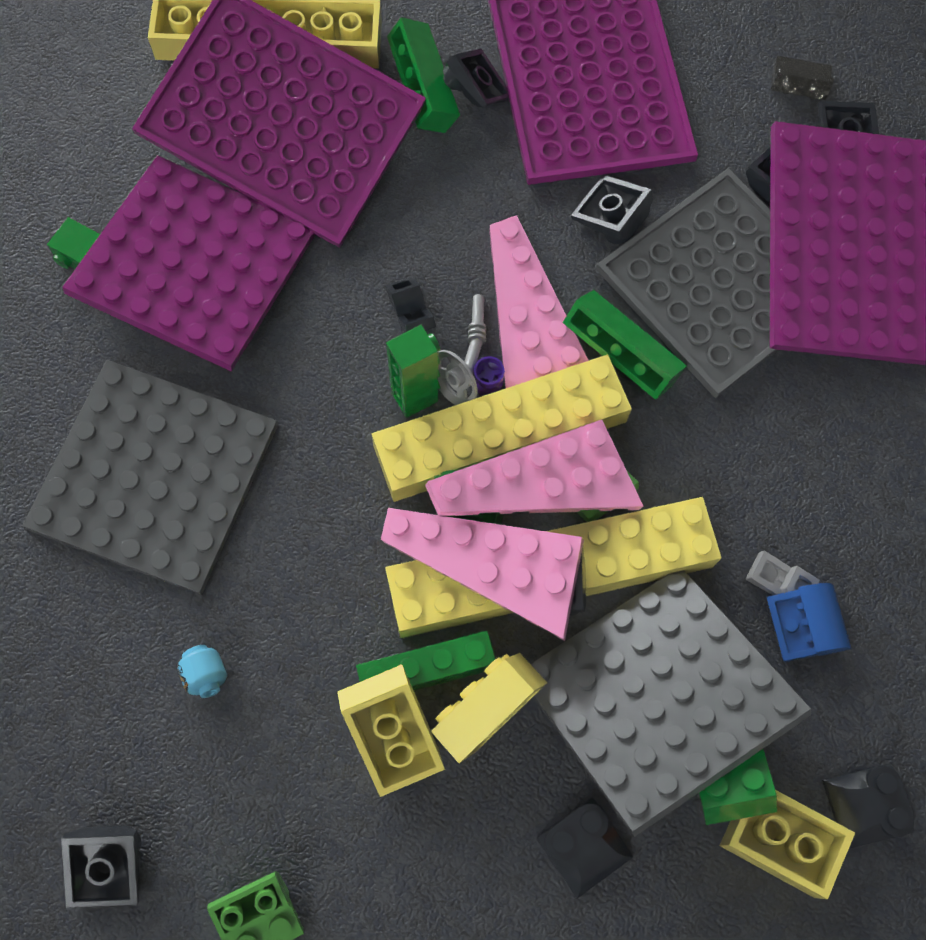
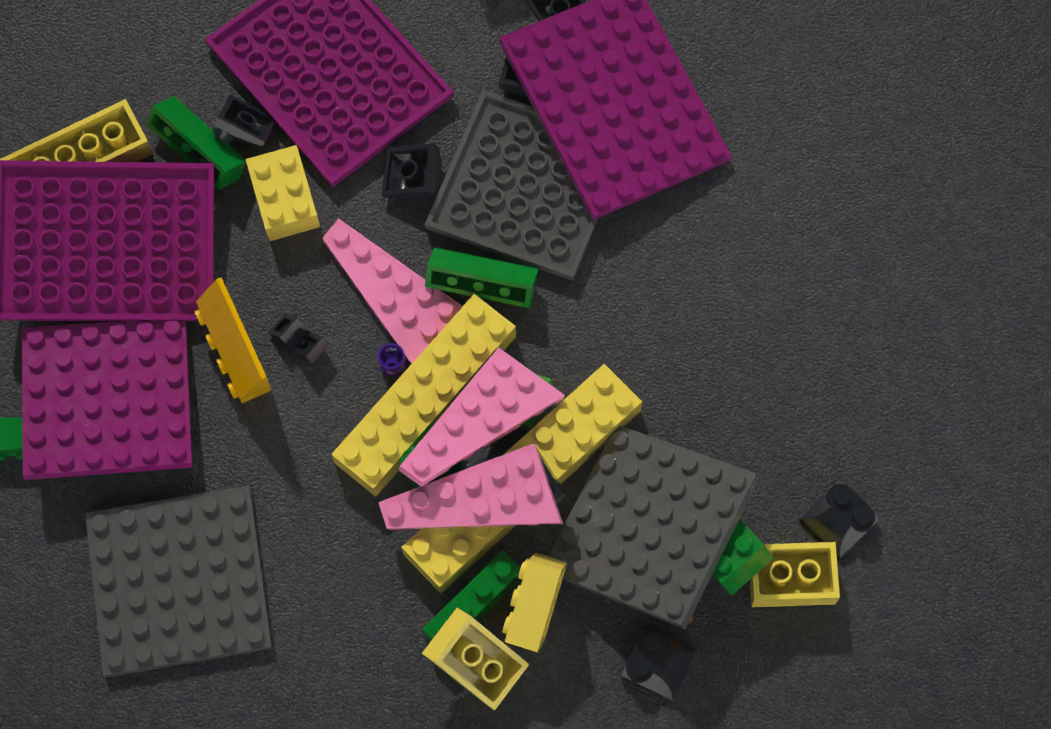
camera: 25 degrees left, 0 degrees up
medium azure head [177,645,227,698] -> none
green brick [386,324,441,418] -> none
light grey dish [438,294,486,405] -> none
light grey slope [745,551,820,595] -> none
blue brick [767,583,852,662] -> none
none -> yellow slope [194,278,272,403]
none -> light yellow brick [246,145,320,241]

